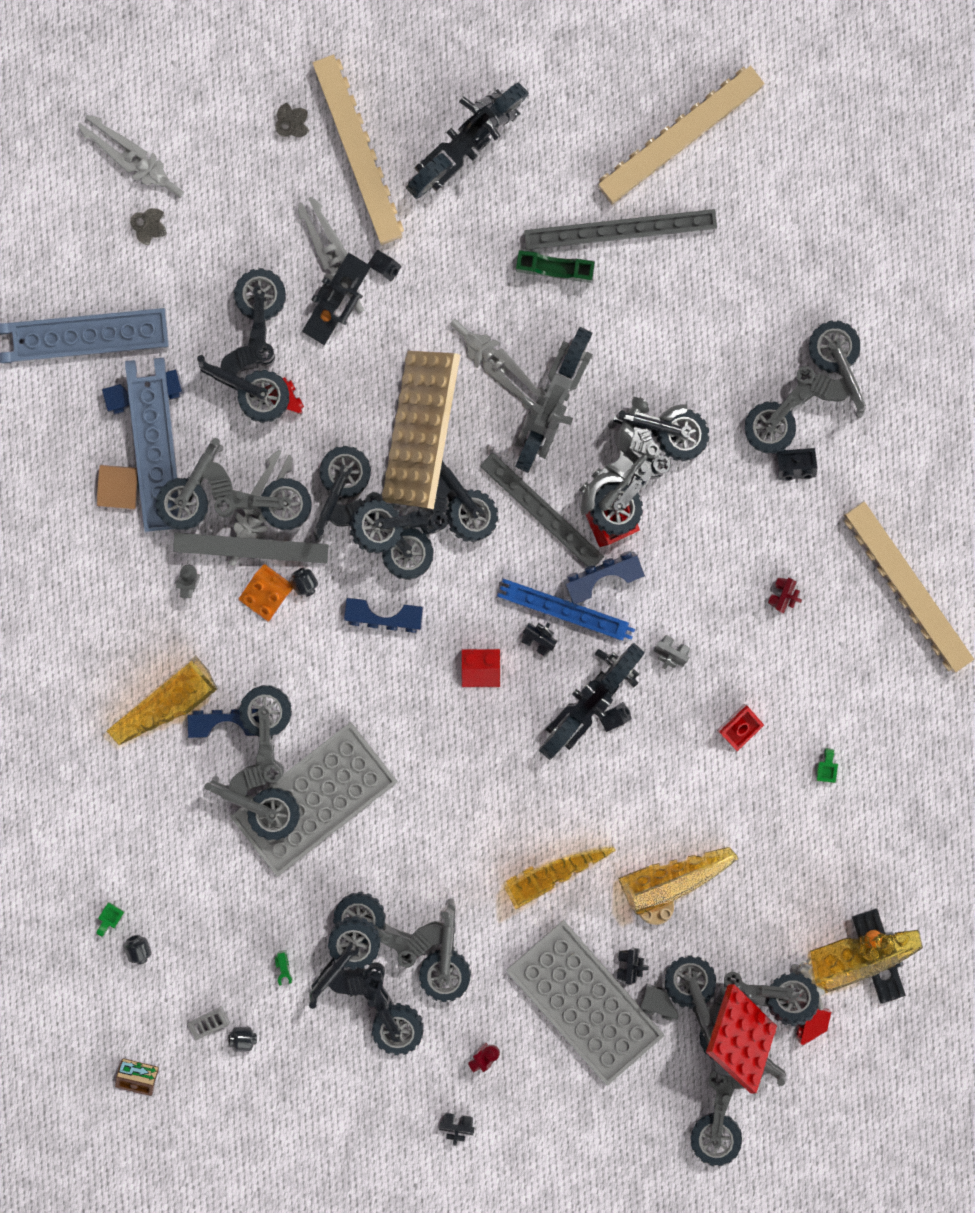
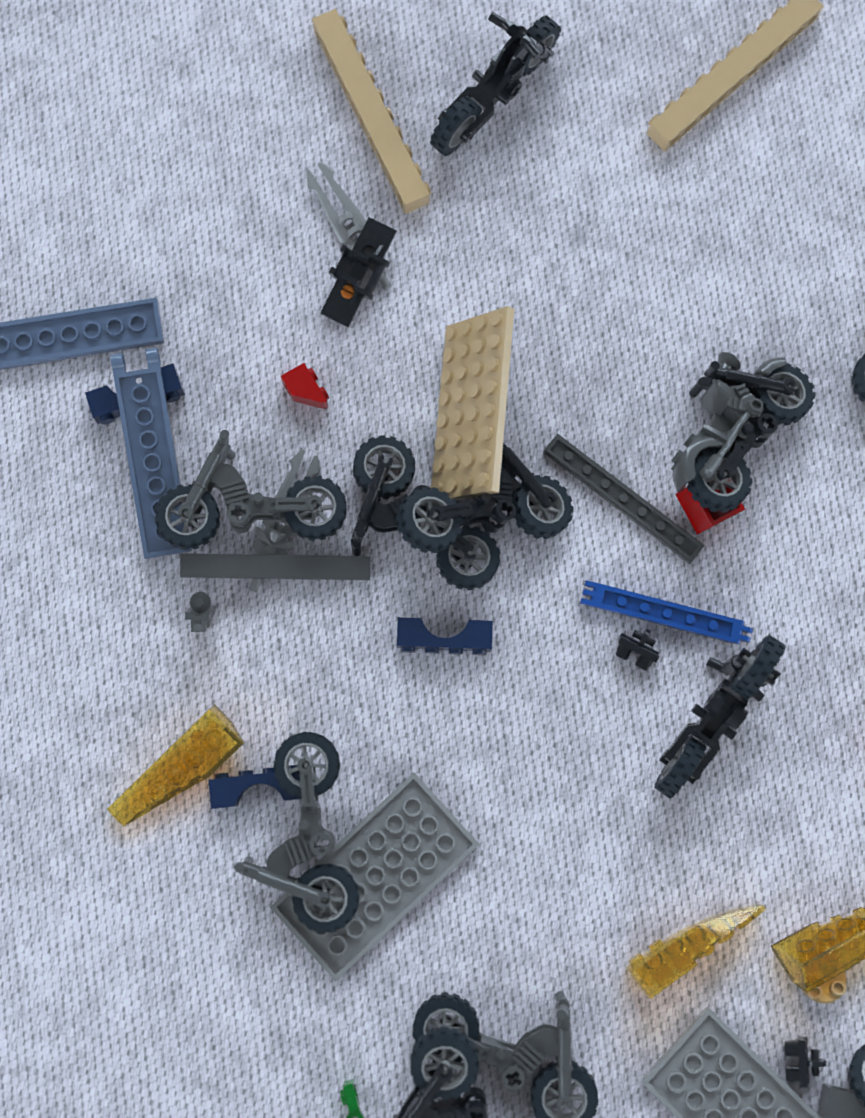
camera: 10 degrees left, 10 degrees down
light grey sword [78,115,184,198] -> none
green plate [96,902,125,937] -> none
medium nougat slope [97,465,138,509] -> none
black head [124,935,152,965] -> none
clear smoke plate [130,208,167,246] -> none
piece [197,268,289,423] -> none
orange bracket [239,564,293,622] -> none
clear smoke plate [275,103,309,138] -> none
black head [290,567,318,597] -> none
black bracket [368,249,401,282] -> none
light grey sword [450,319,545,410] -> none
red slope [462,649,500,687] -> none
dark grey piece [515,327,593,473] -> none
dark green arch [516,250,595,283] -> none
dark grey plate [524,209,717,250] -> none
dark blue arch [563,551,645,605] -> none
black bracket [599,702,632,732] -> none
dark grey hips [653,635,690,669] -> none

